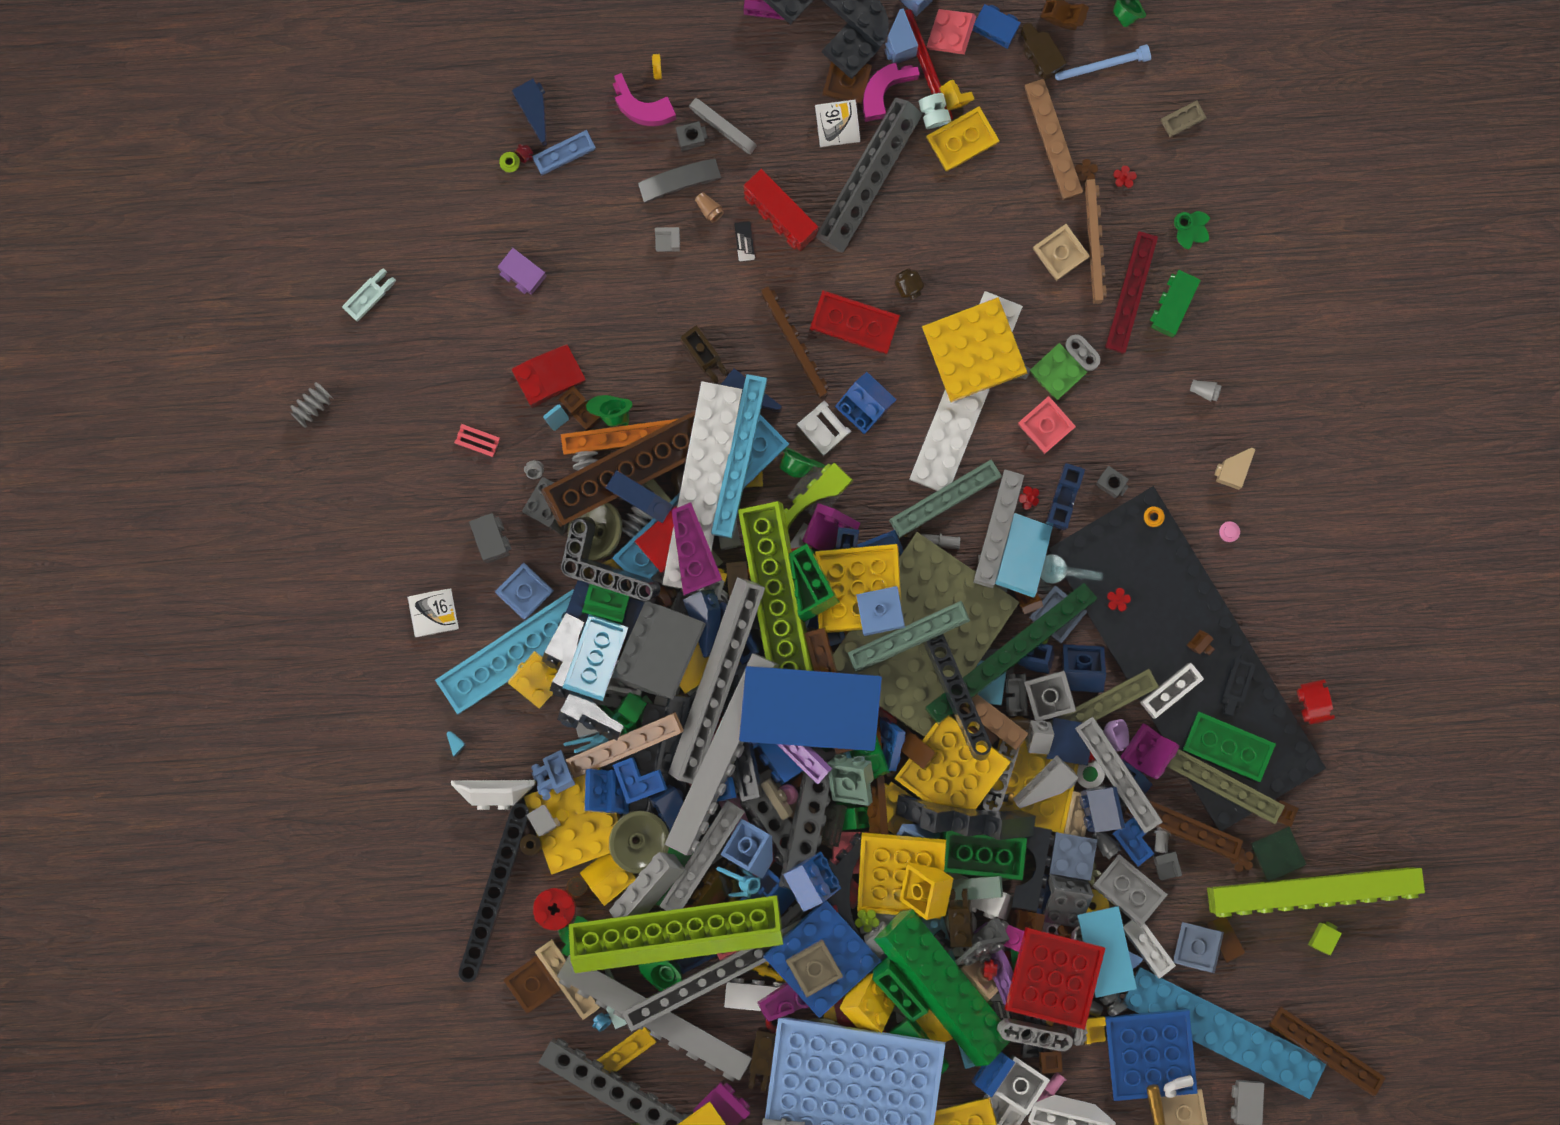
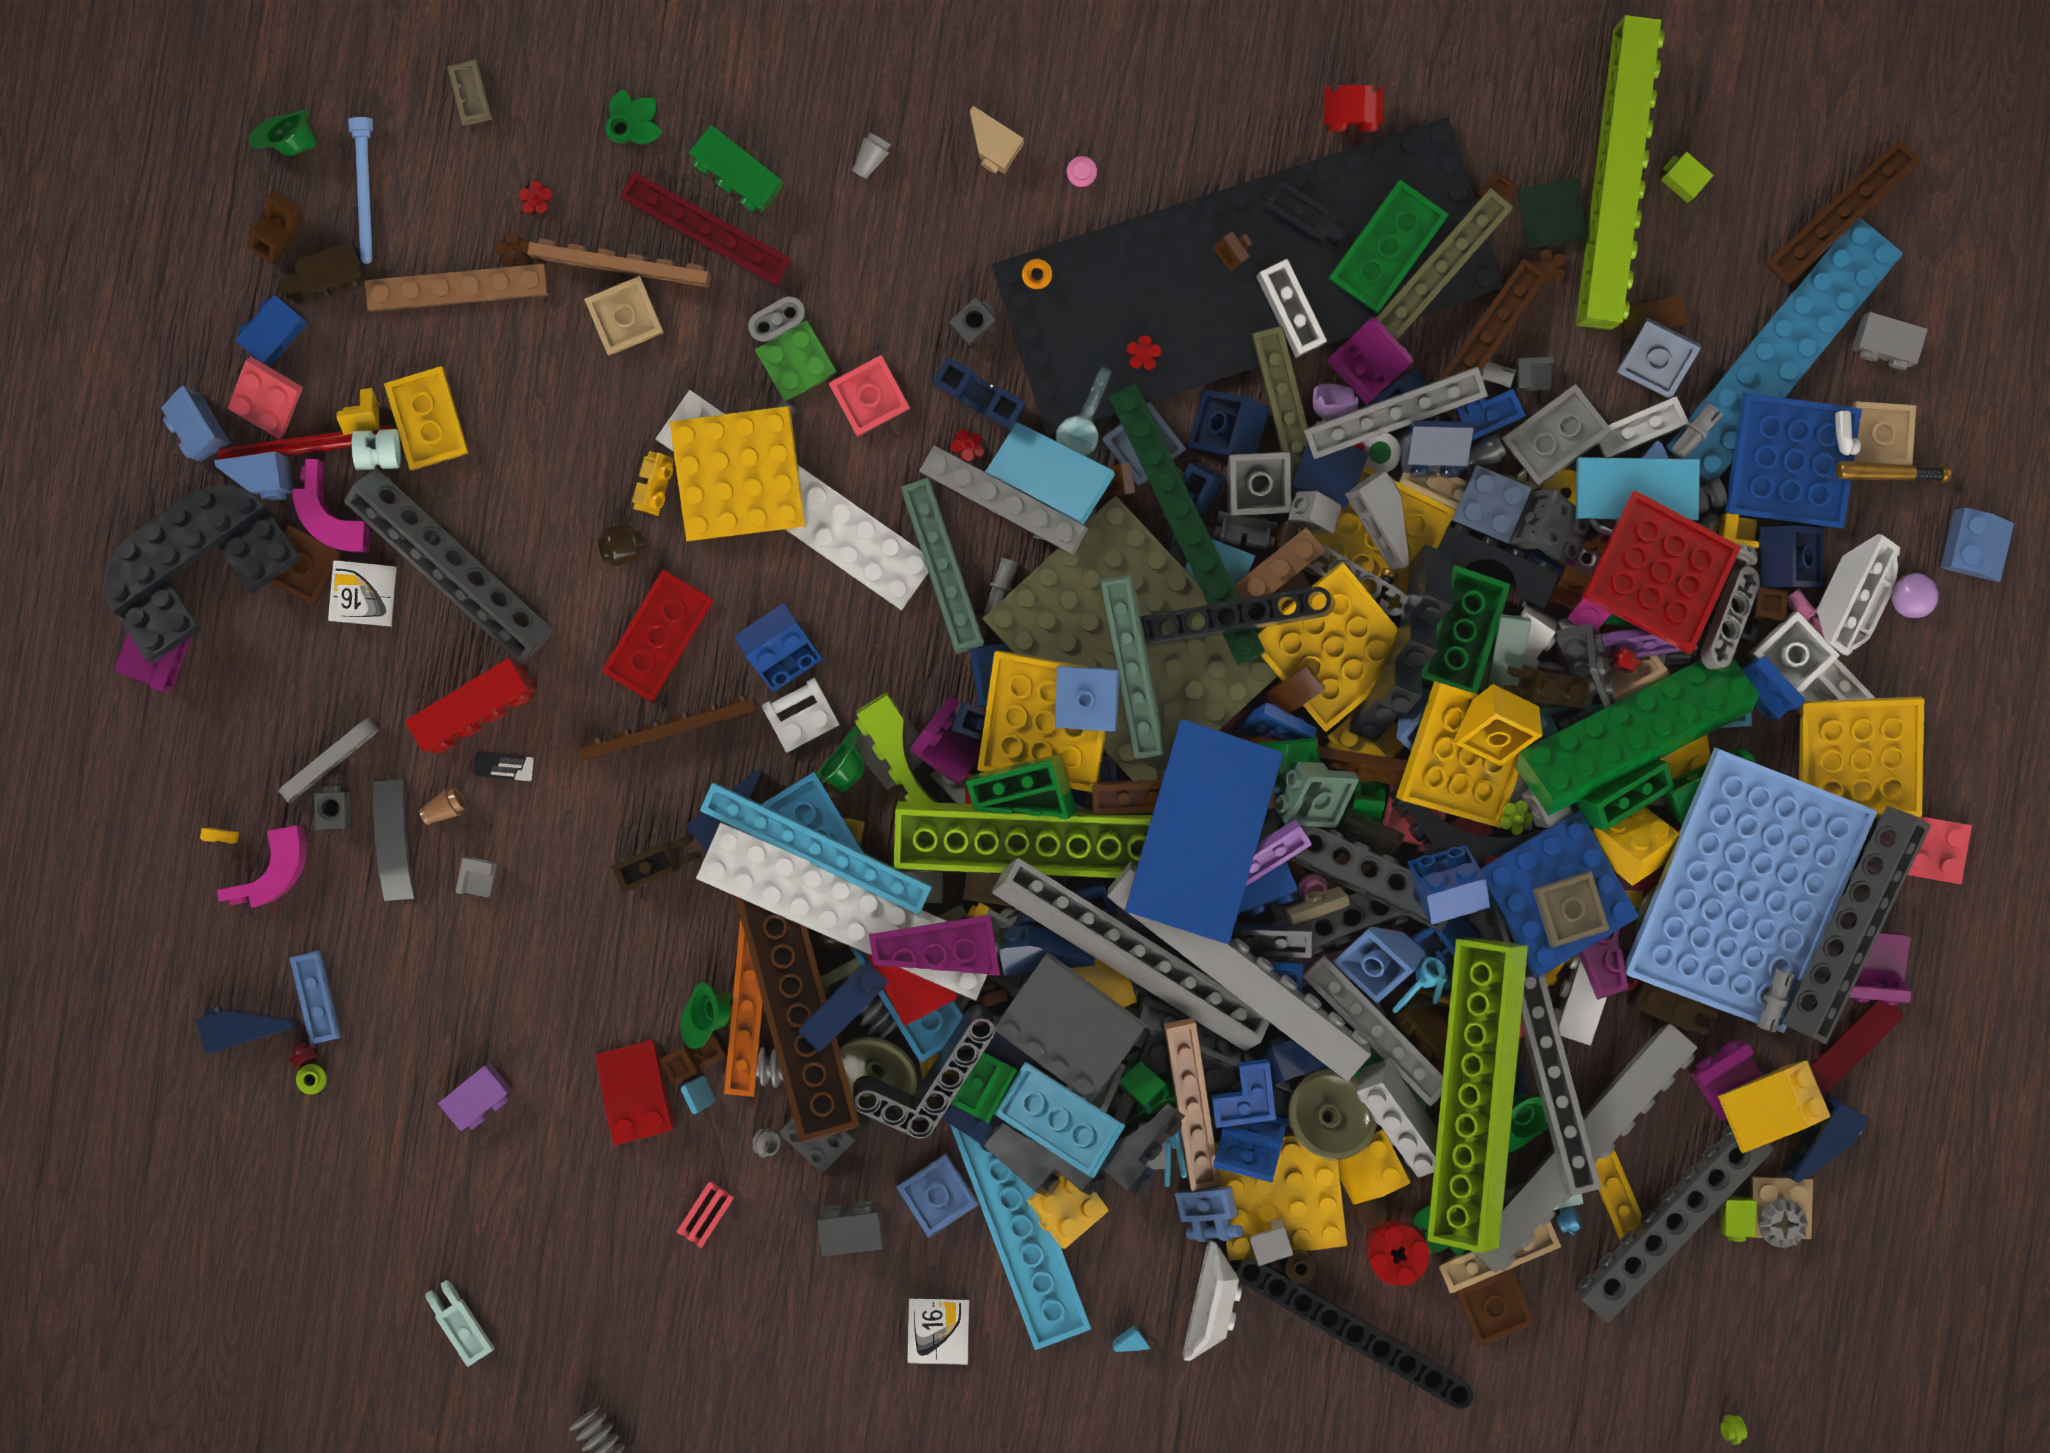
camera: 70 degrees left, 5 degrees up
none -> yellow hinge [632,451,674,516]
none -> light grey axle [1672,404,1722,459]
none -> dark blue slope [1759,525,1825,588]

